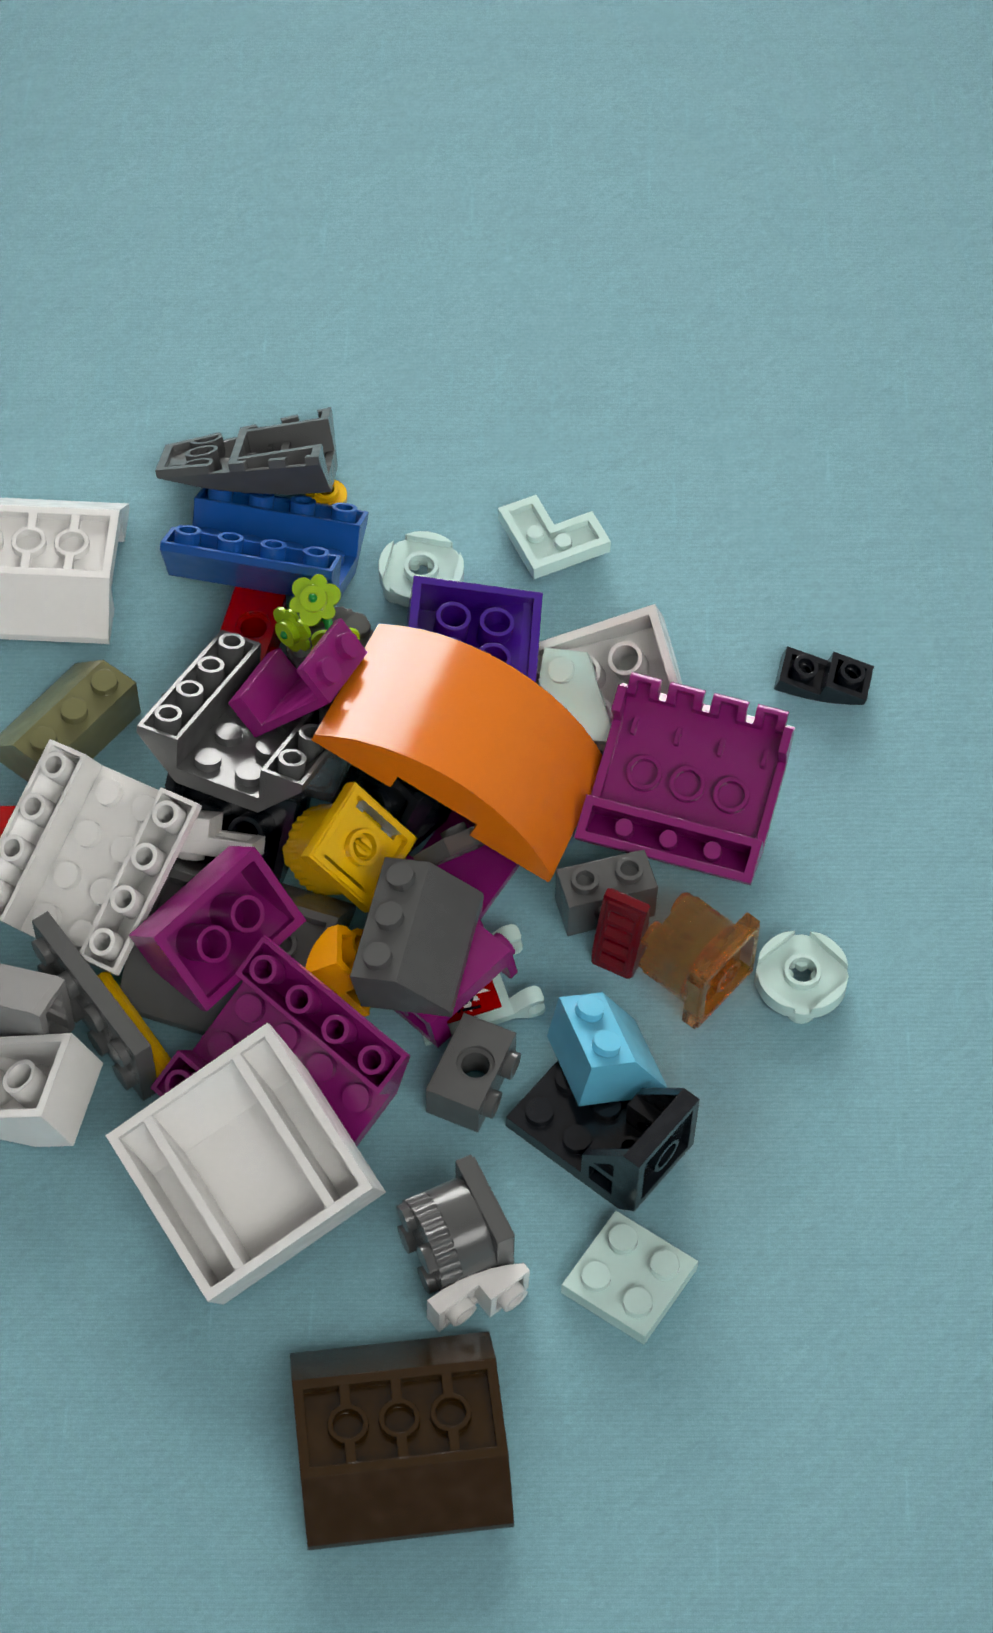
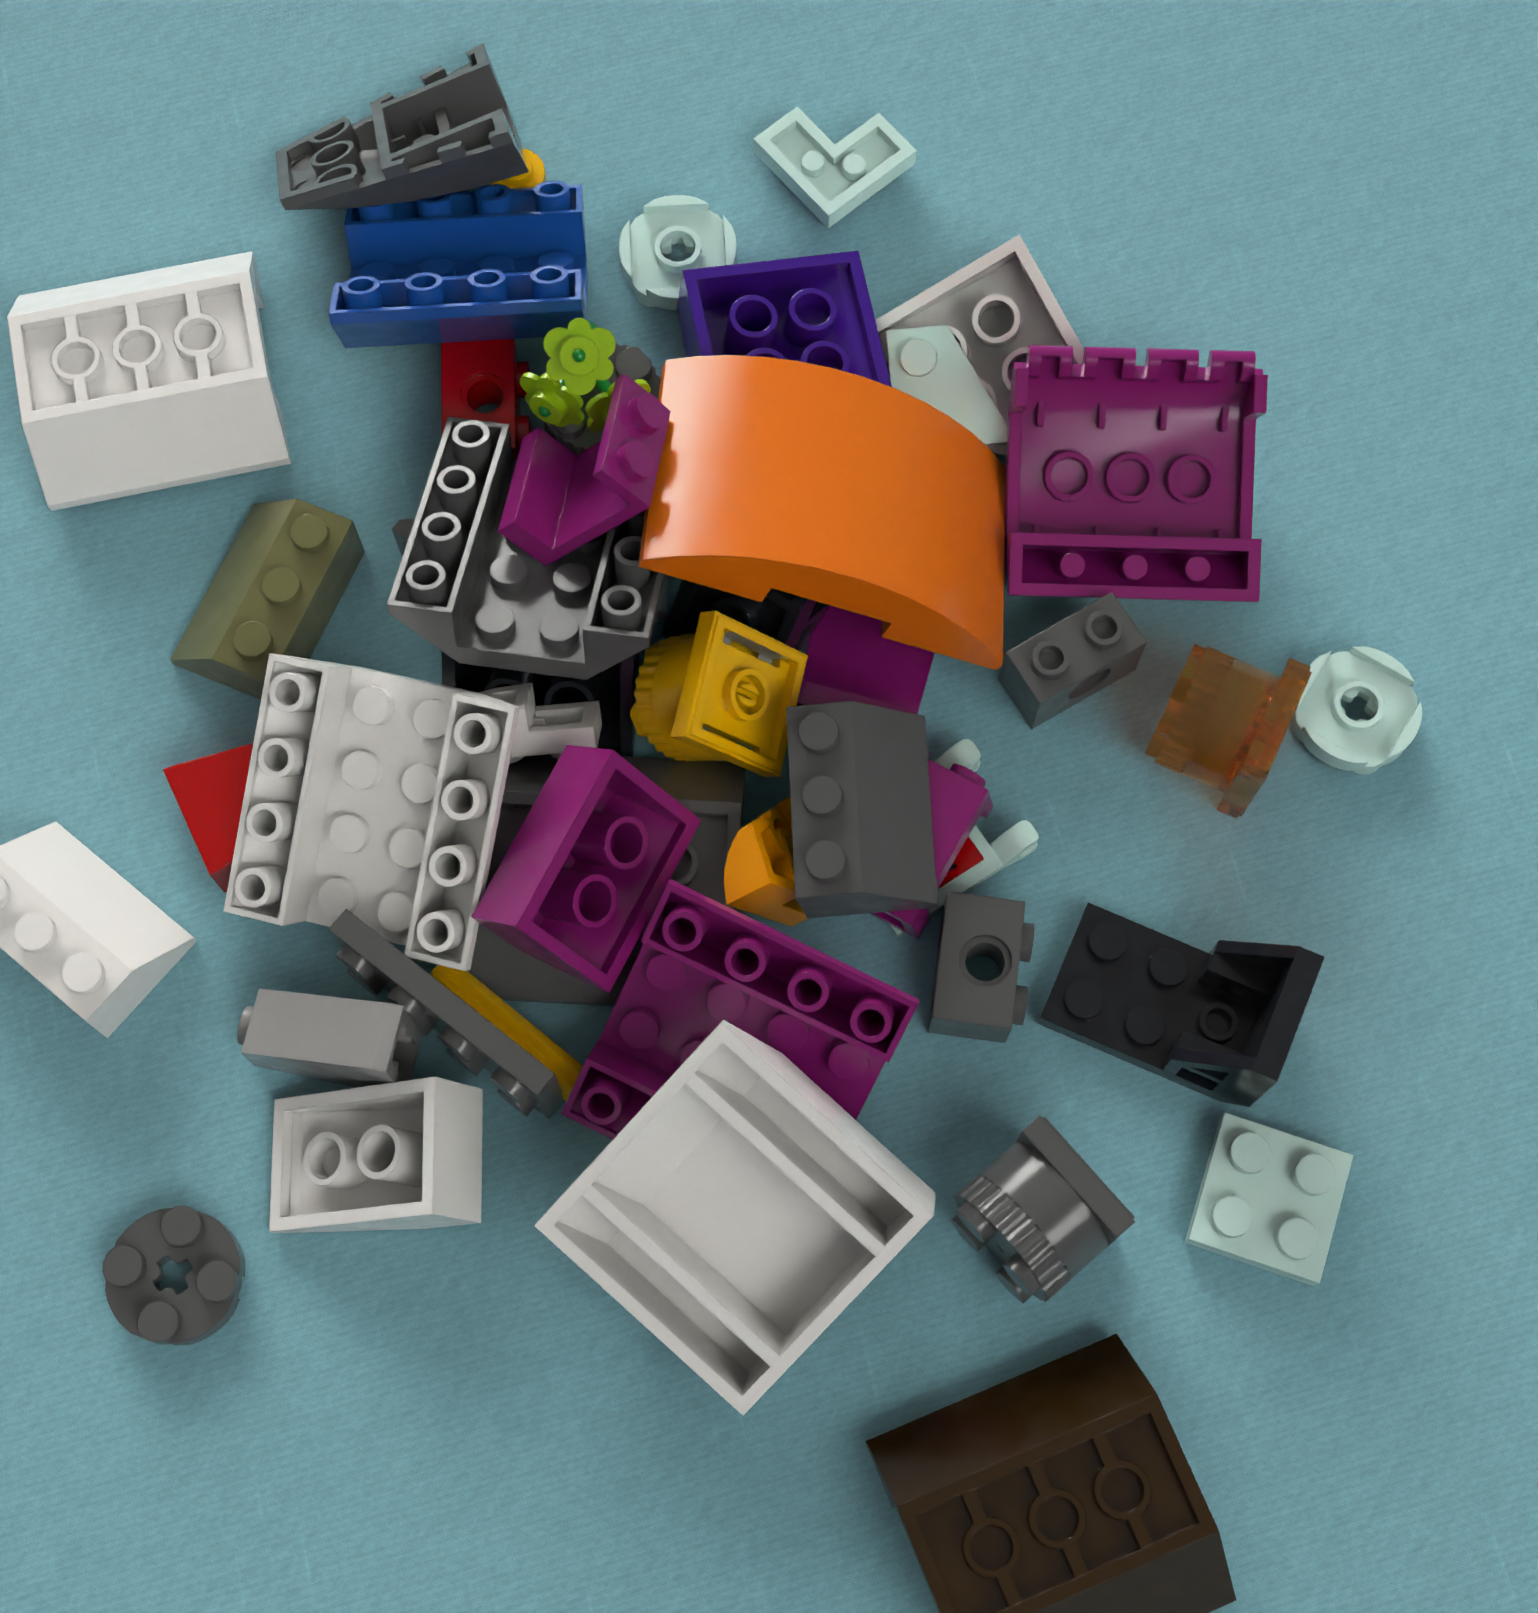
camera: 15 degrees left, 15 degrees up
dark grey plate [413,822,485,866] -> none
white slope [427,1263,530,1332] -> none
medium azure slope [547,992,668,1106] -> none
dark red slope [591,888,651,979] -> none
black slope [774,646,874,705] -> none

